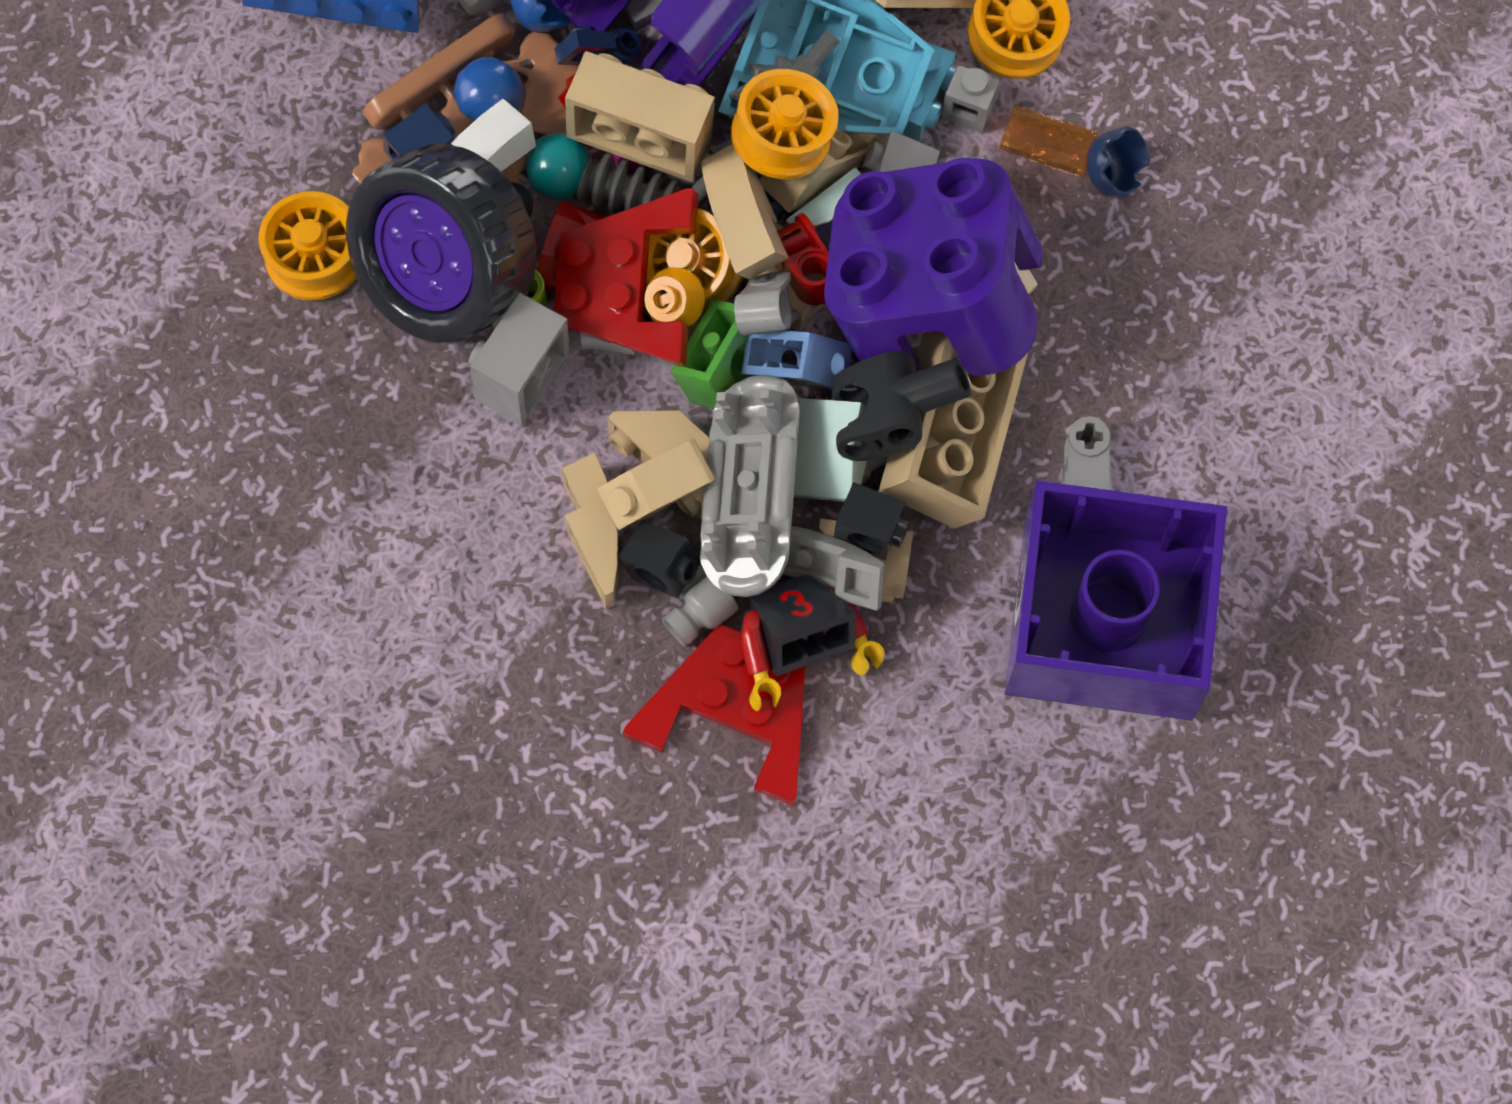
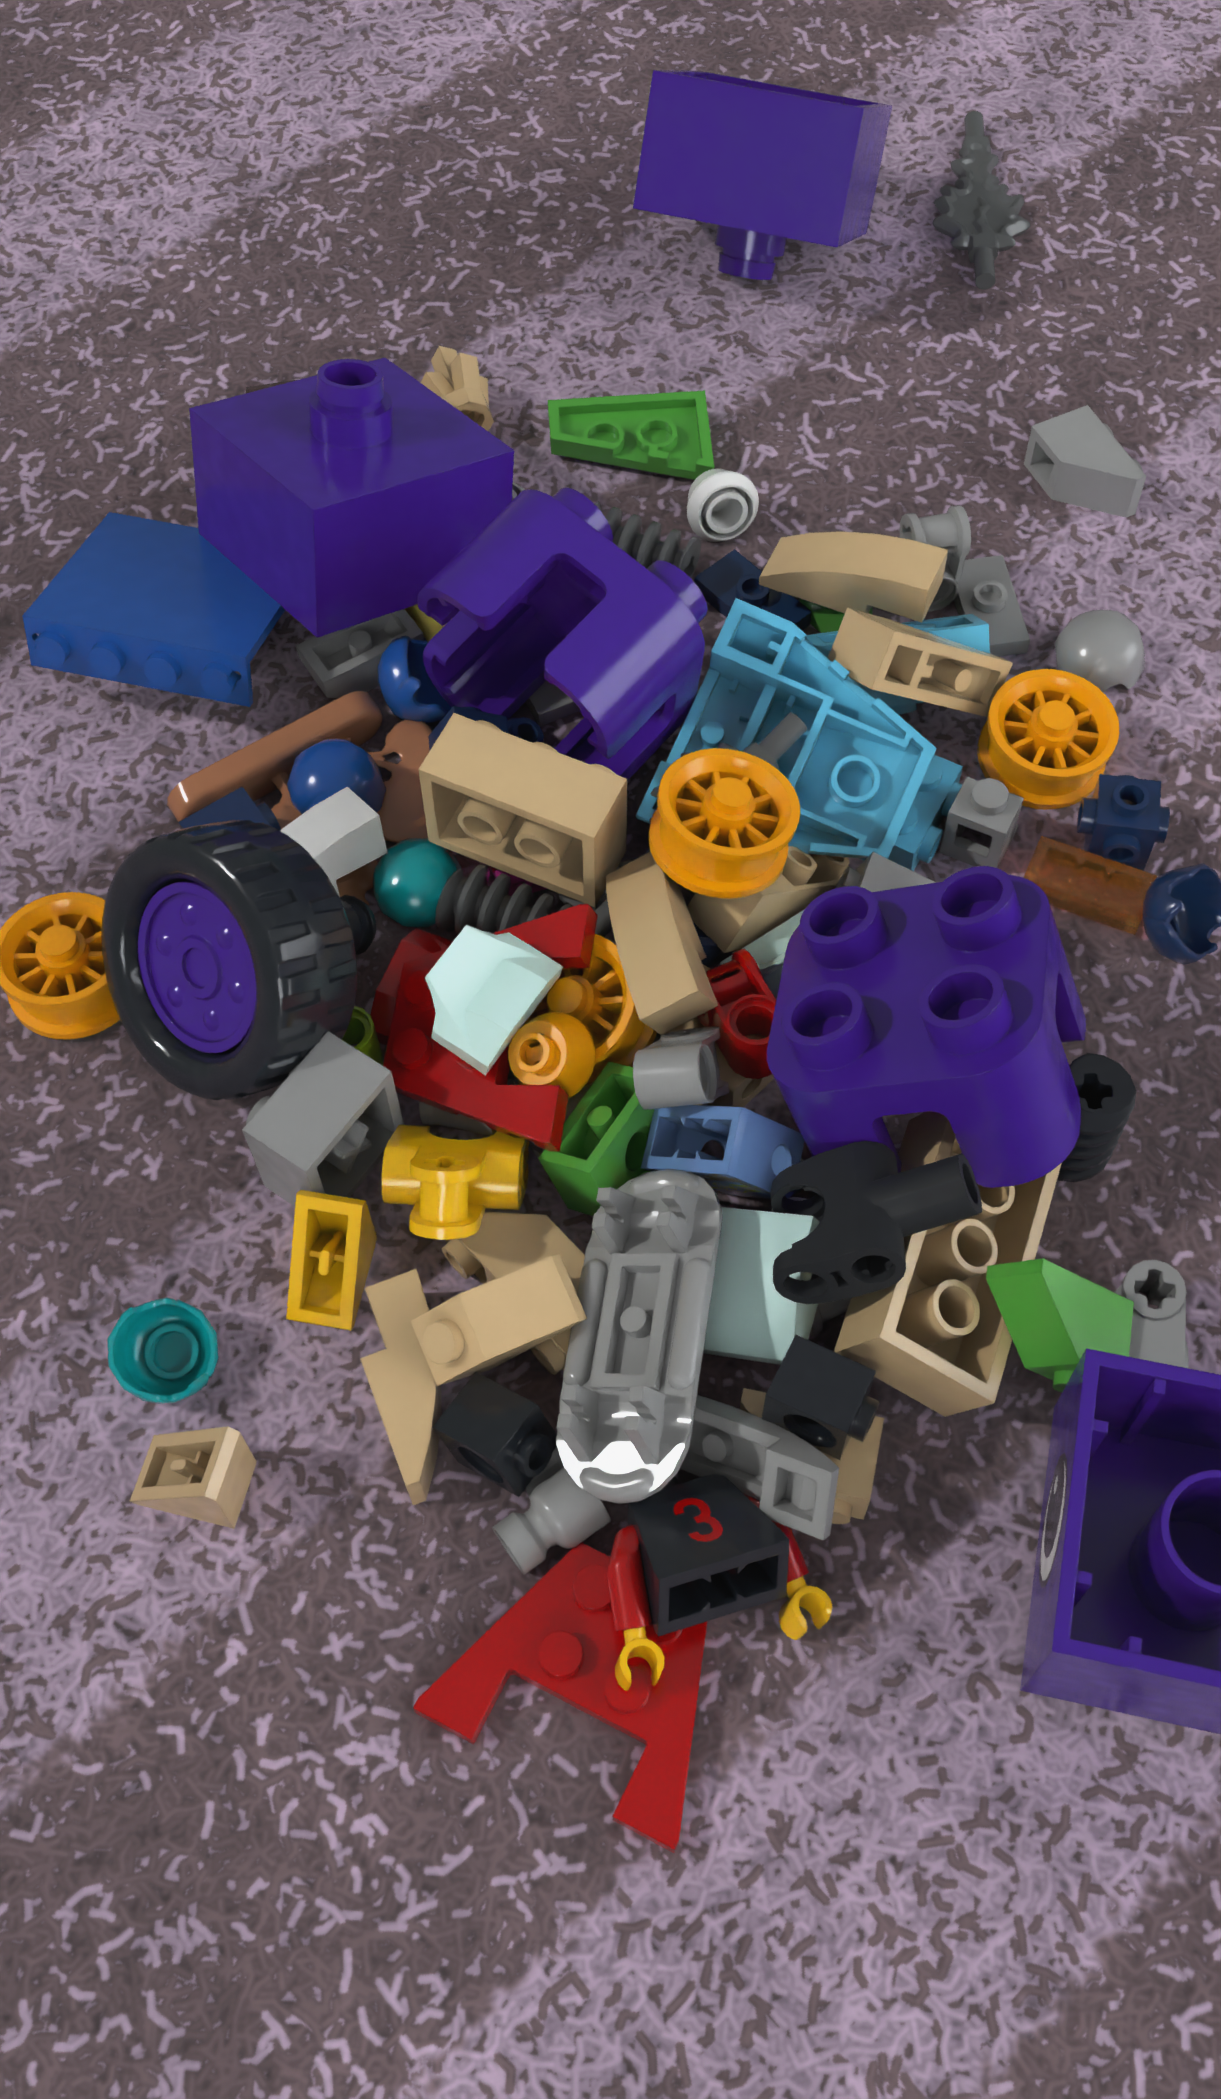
camera: 10 degrees right, 10 degrees down
none -> teal hair [107,1298,219,1404]
none -> tan slope [130,1426,257,1529]
none -> yellow slope [286,1190,377,1331]
none -> yellow piece [381,1125,529,1240]
none -> light aqua slope [425,925,563,1076]
none -> bright green slope [986,1258,1134,1392]
none -> black piece [1057,1053,1136,1182]
none -> dark blue brick [1077,774,1170,871]

